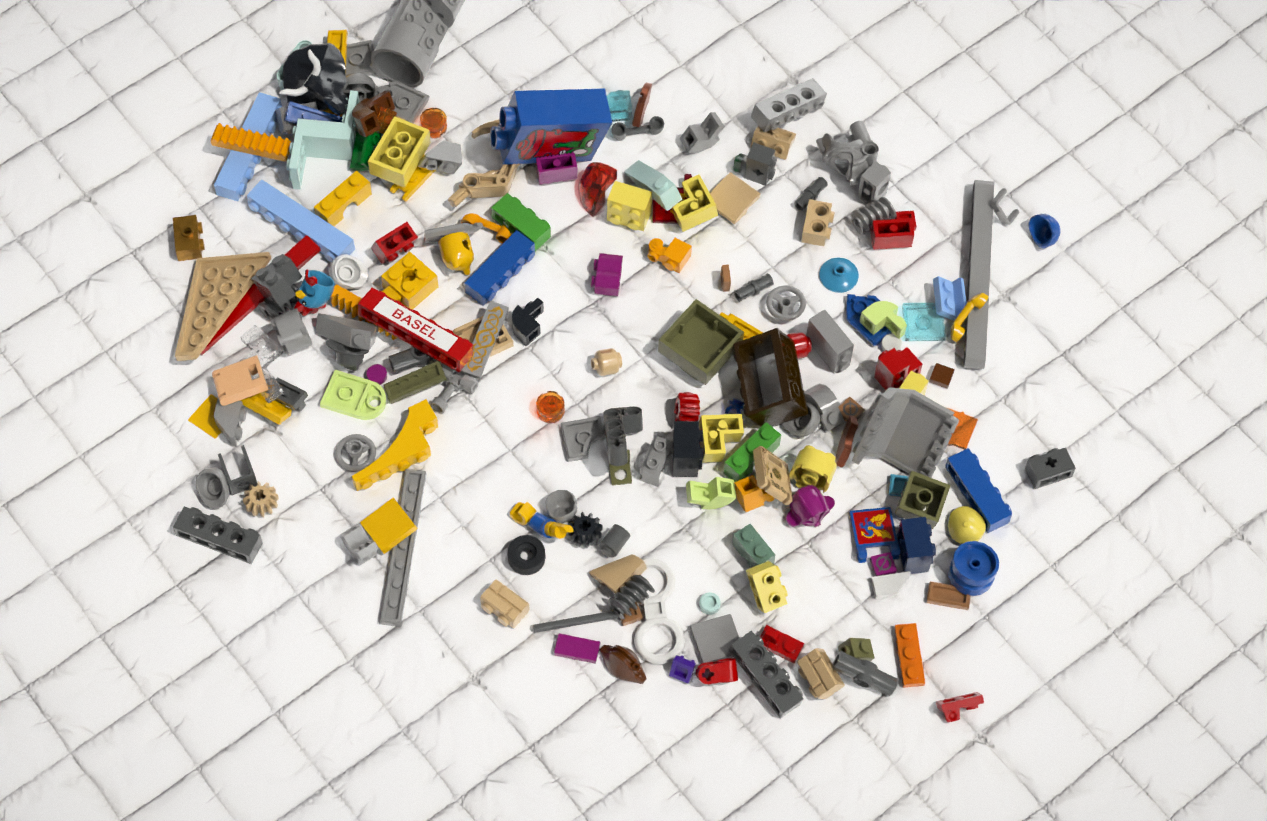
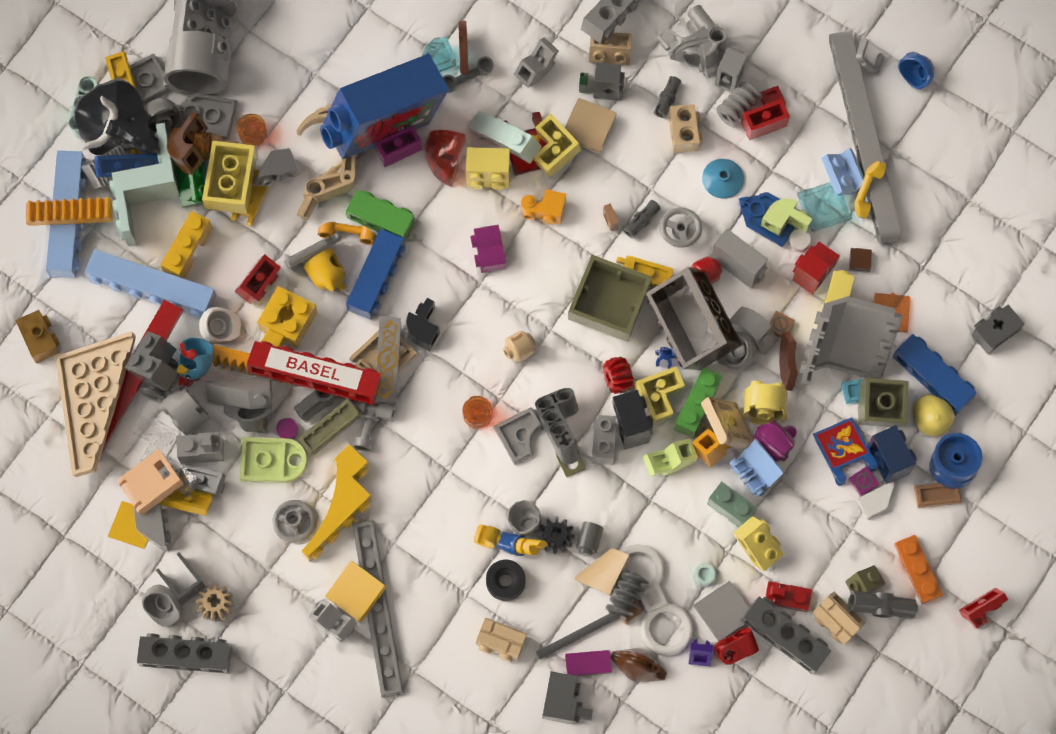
camera: 15 degrees left, 10 degrees up
none -> light grey hinge [176,432,224,464]
none -> dark grey hinge [542,671,593,725]
none -> light blue hinge [730,439,784,497]

